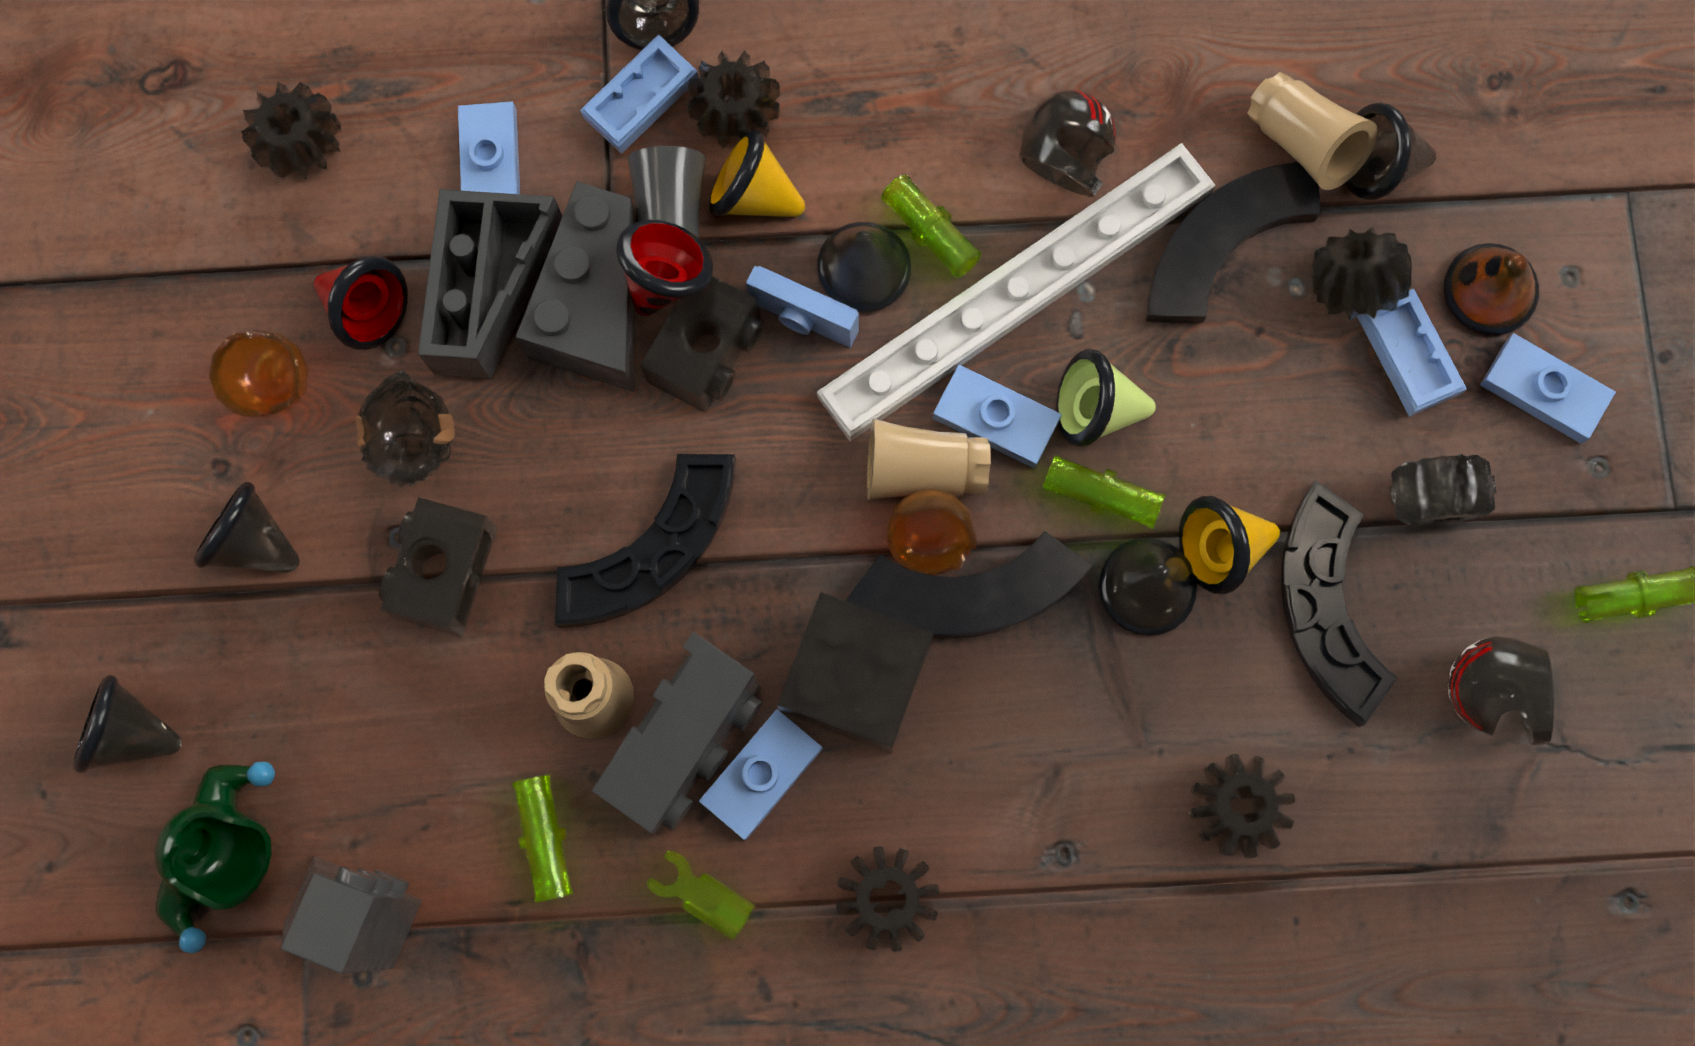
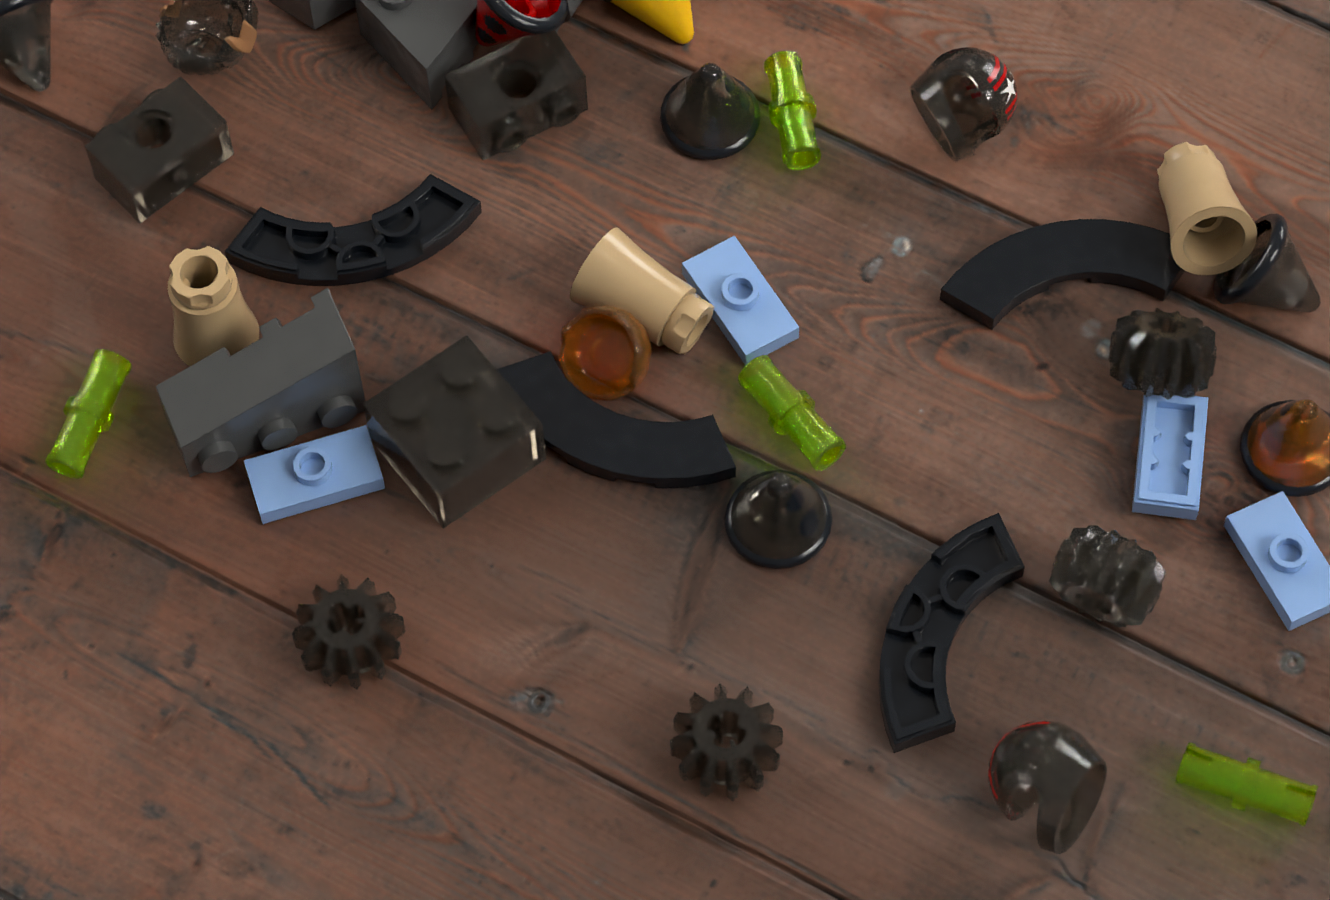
camera: 30 degrees right, 15 degrees down
clear neon green bar [646,850,756,941] -> none
light blue plate [746,266,859,348] -> none
white tile [817,143,1216,442] -> none
yellowish green hat [1056,349,1156,447] -> none
yellow hat [1179,496,1280,594] -> none

